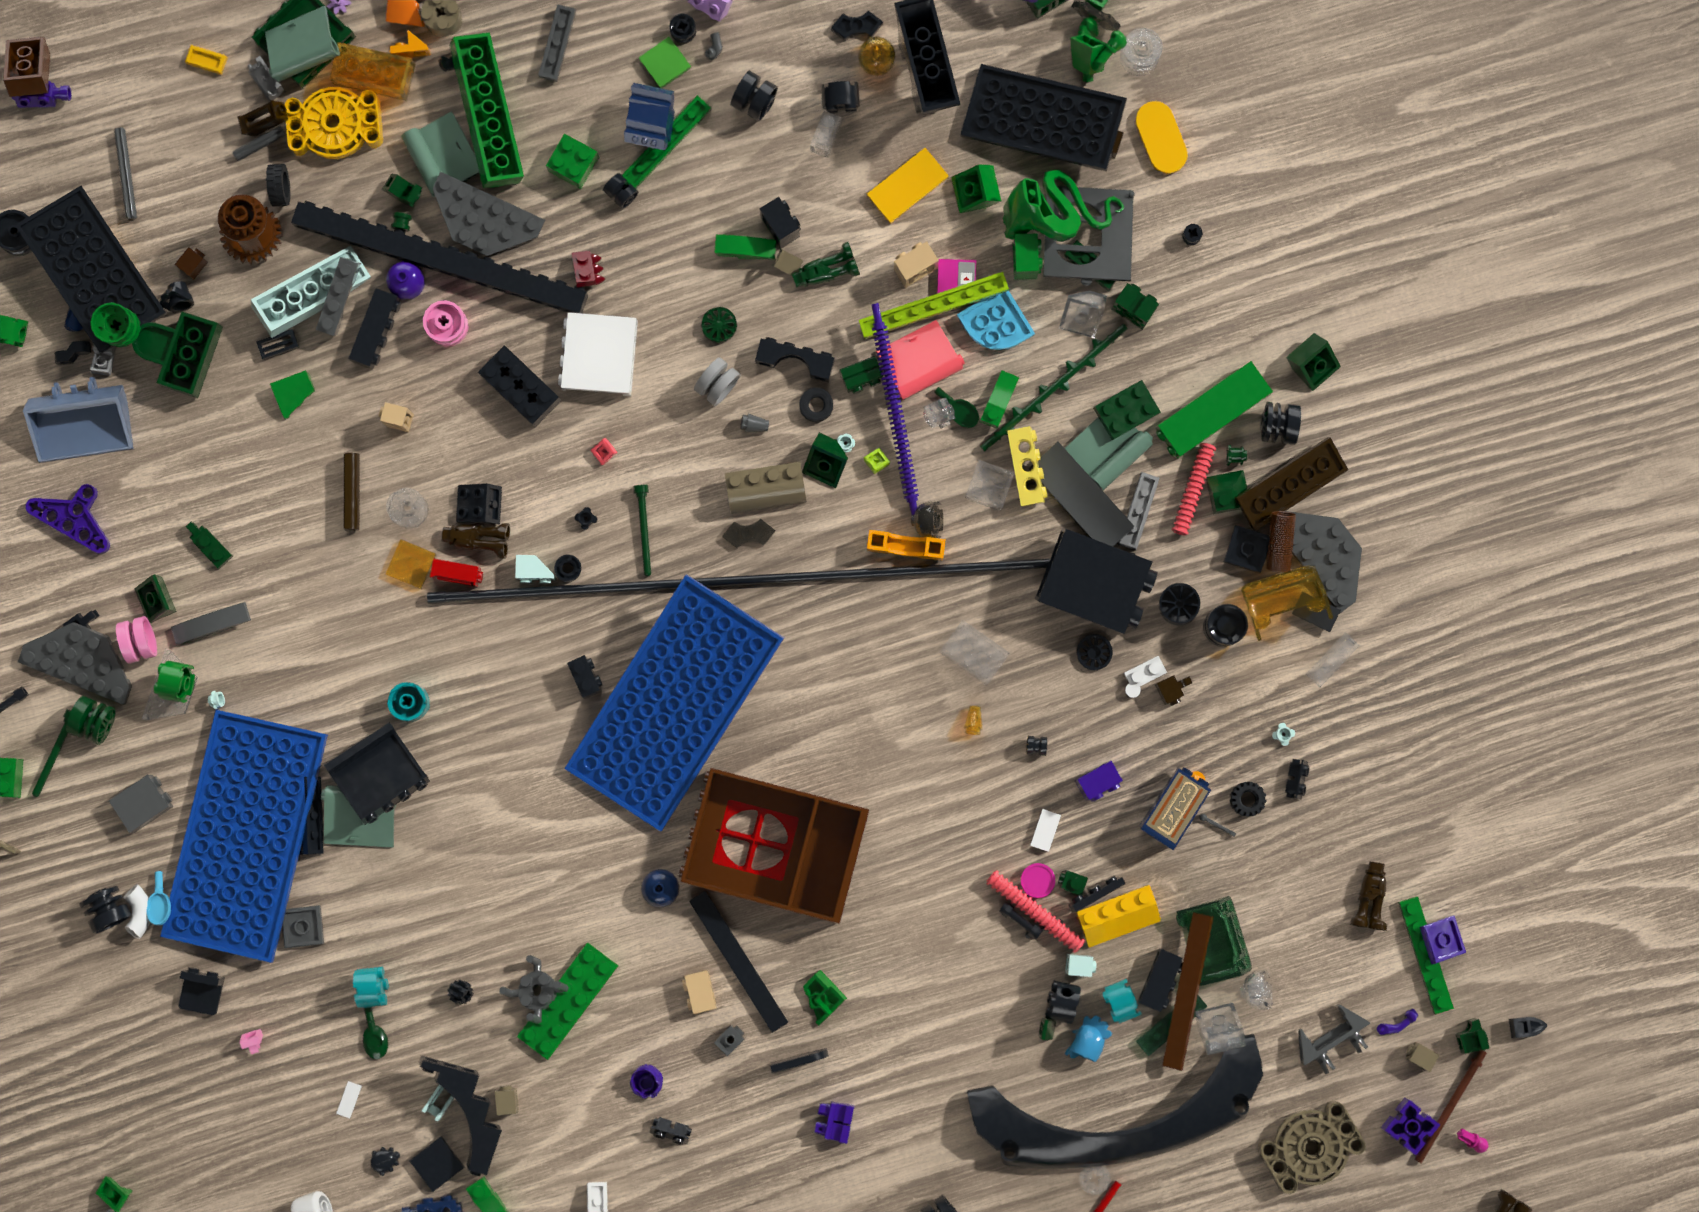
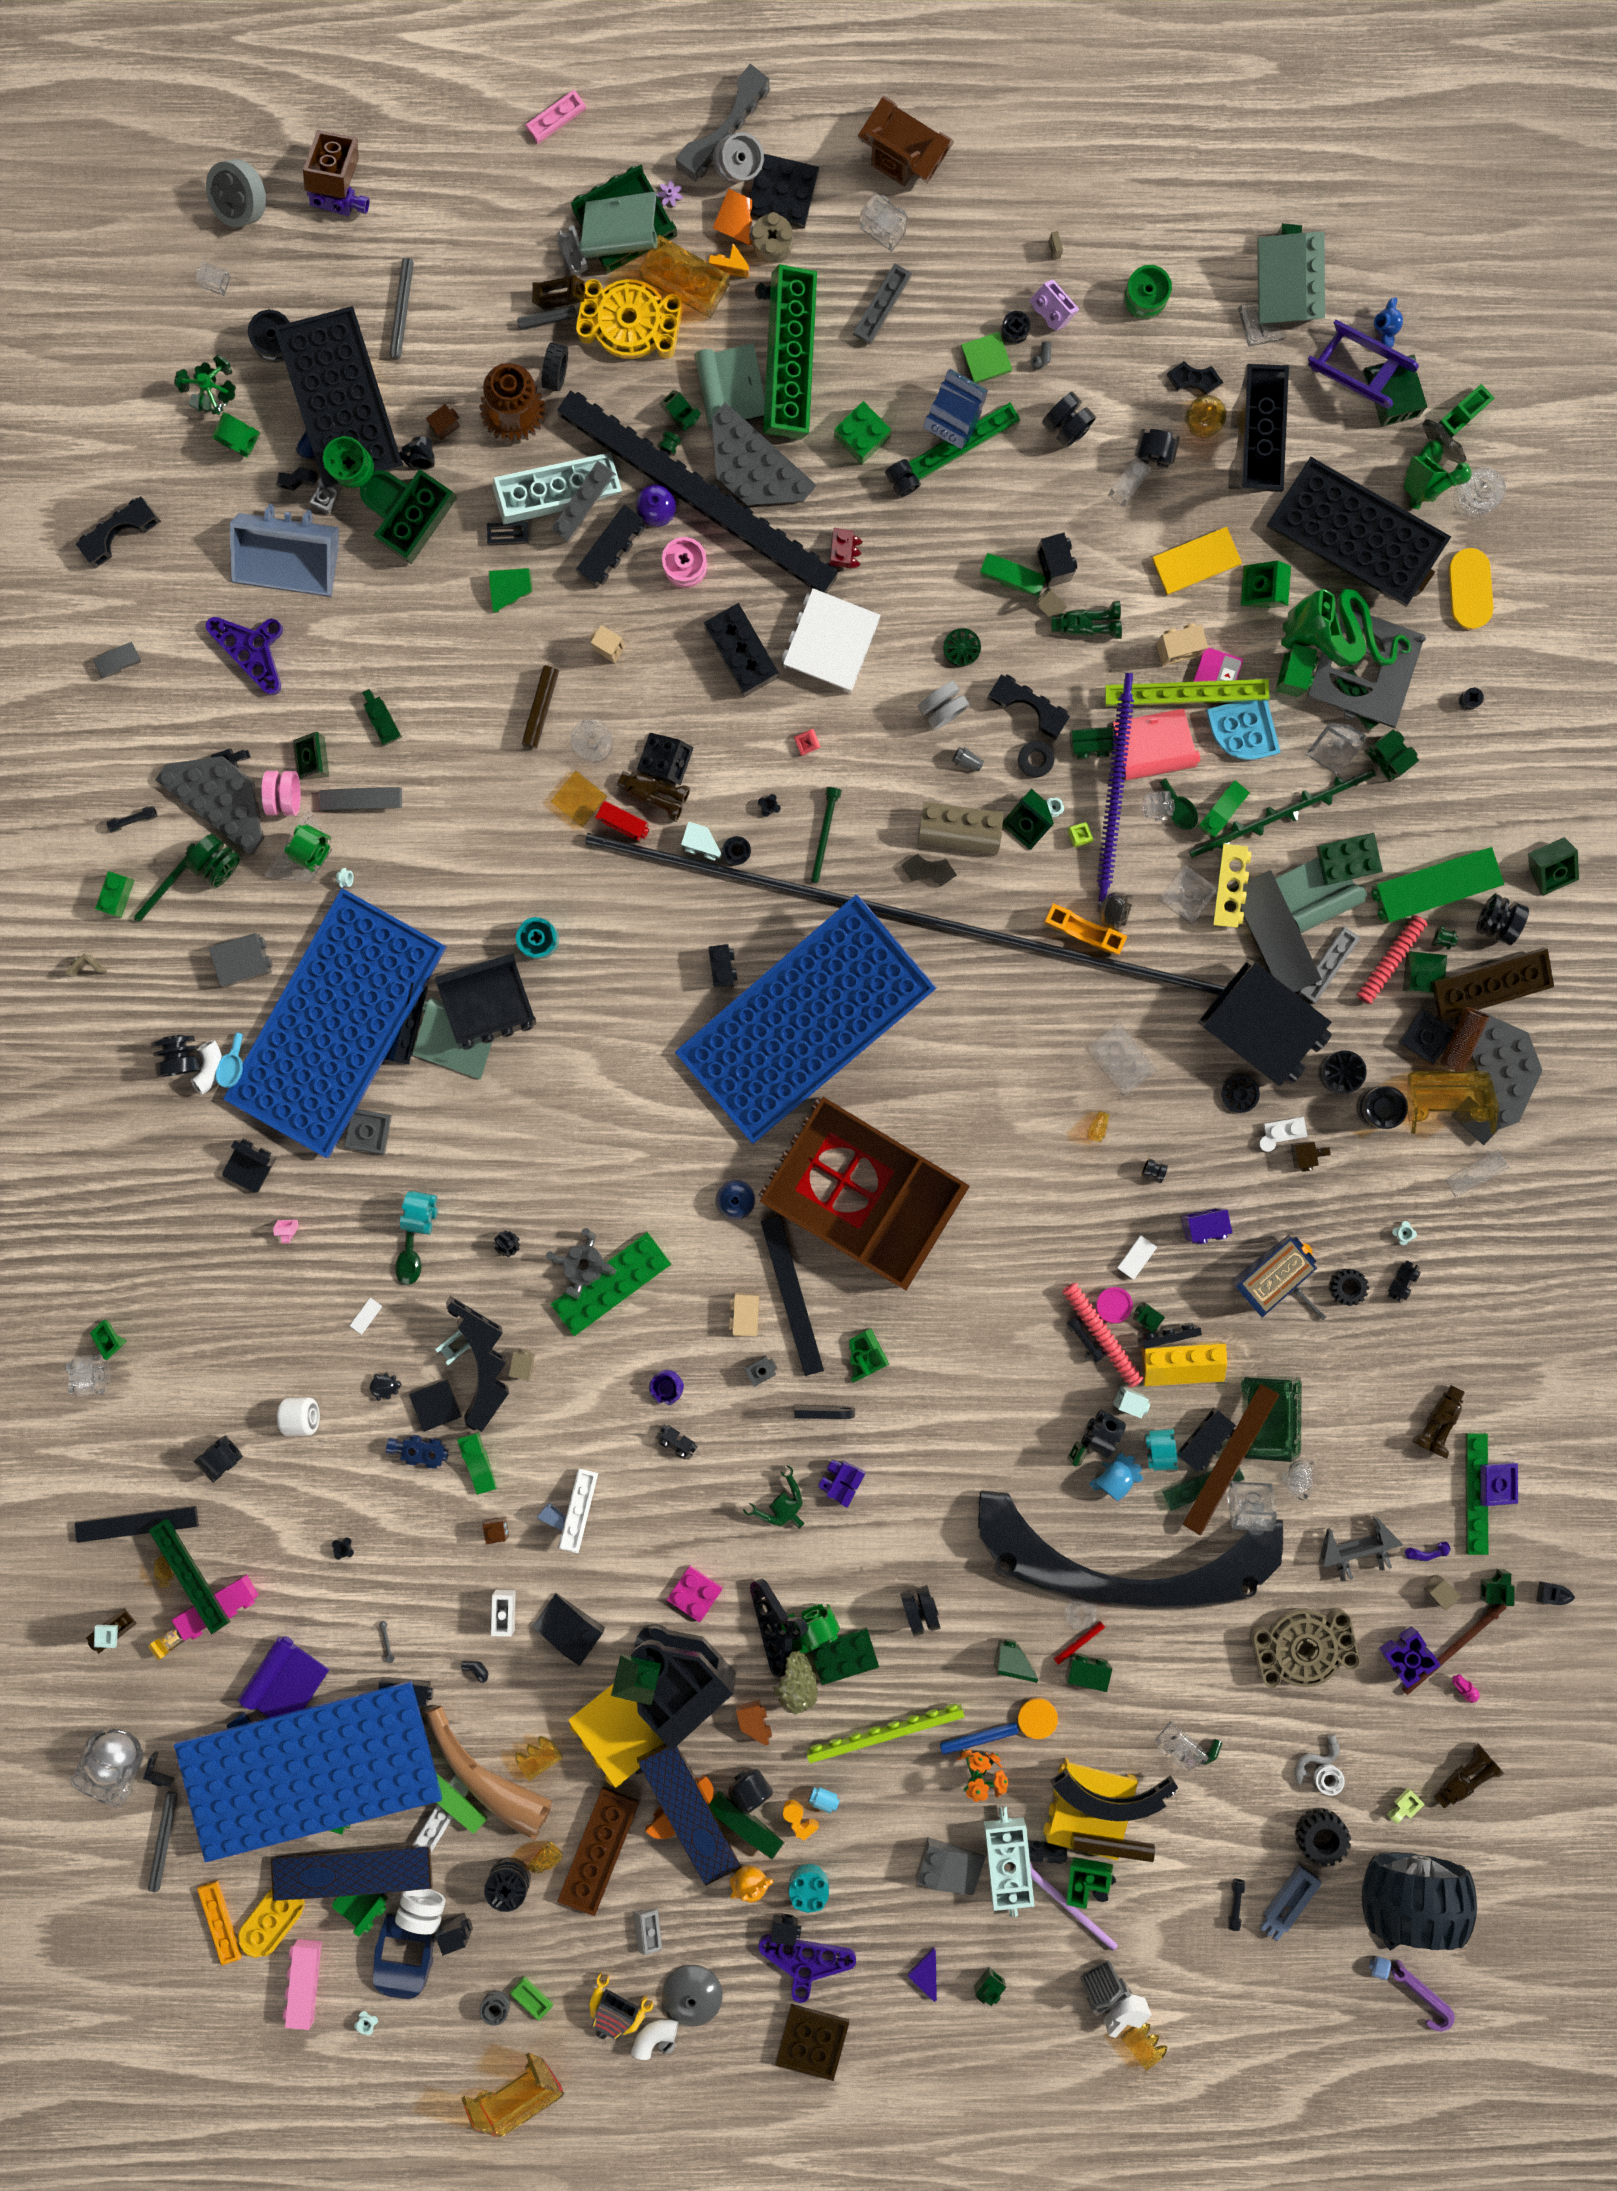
camera: 15 degrees right, 5 degrees up
yellow tile [185,45,228,75] -> none
none -> dark green piece [743,1465,805,1529]

